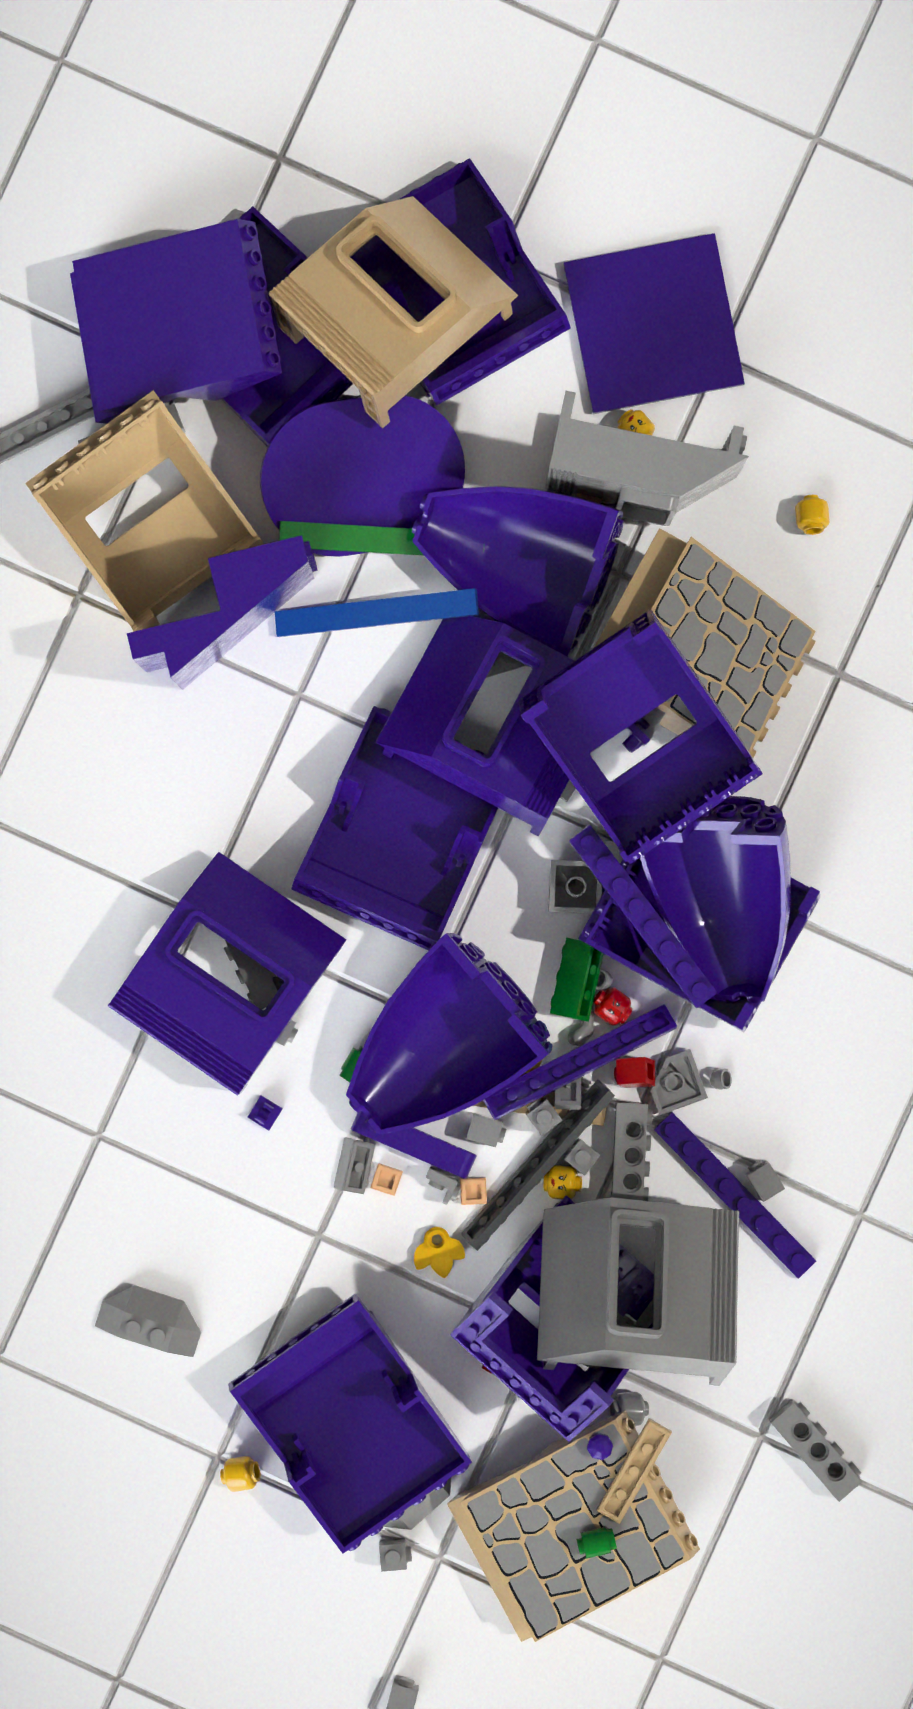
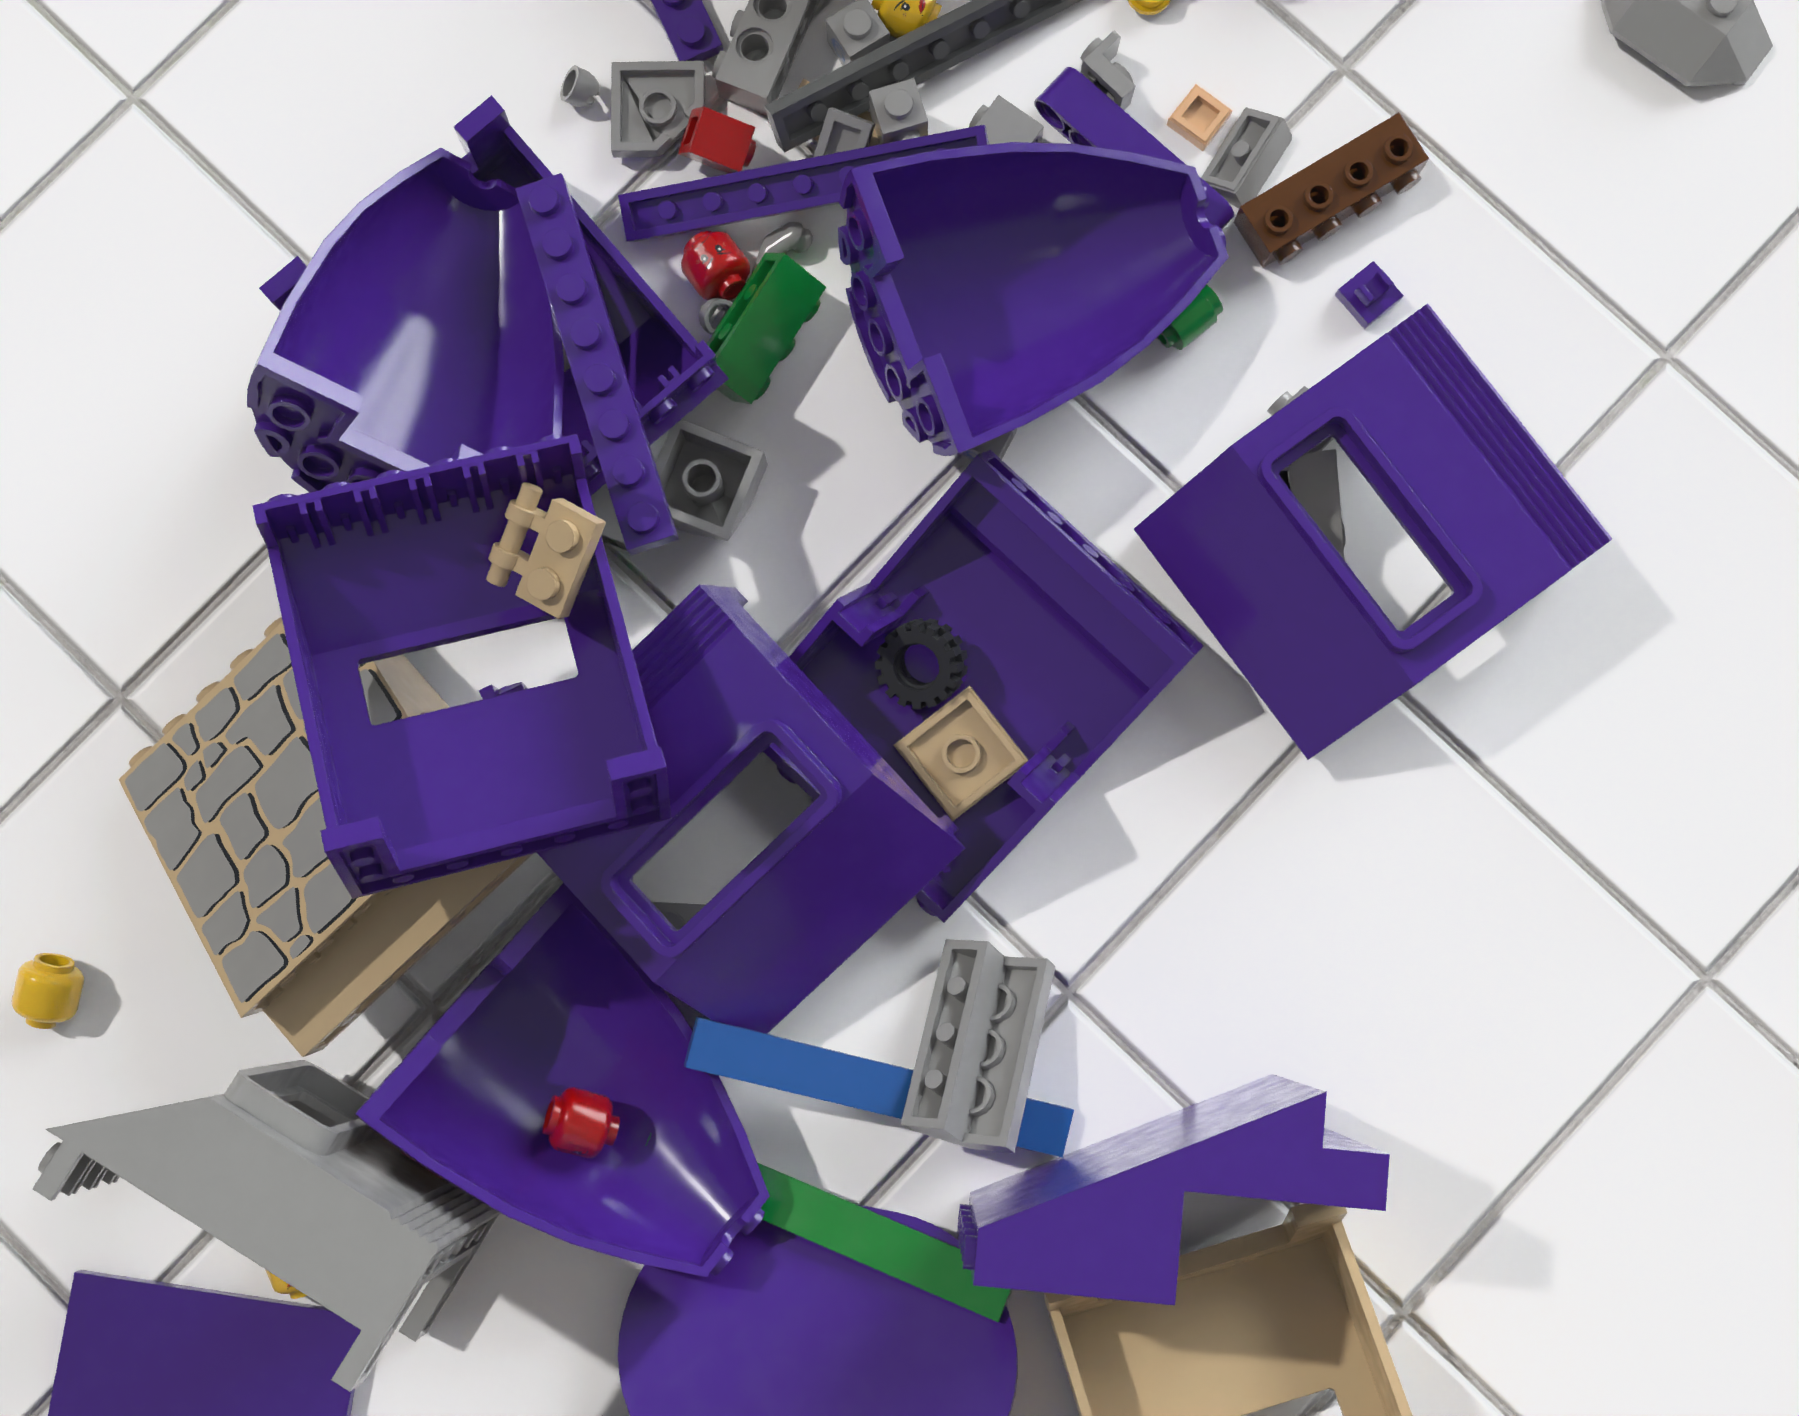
camera: 155 degrees left, 5 degrees down
light nougat tile [460,1177,487,1205] -> none
none -> tan plate [486,482,606,619]
none -> red head [543,1087,620,1158]
none -> black tyre [875,618,968,709]
none -> tan plate [894,686,1028,821]
none -> light grey slope [901,939,1056,1153]
none -> reddish brown brick [1233,112,1429,268]

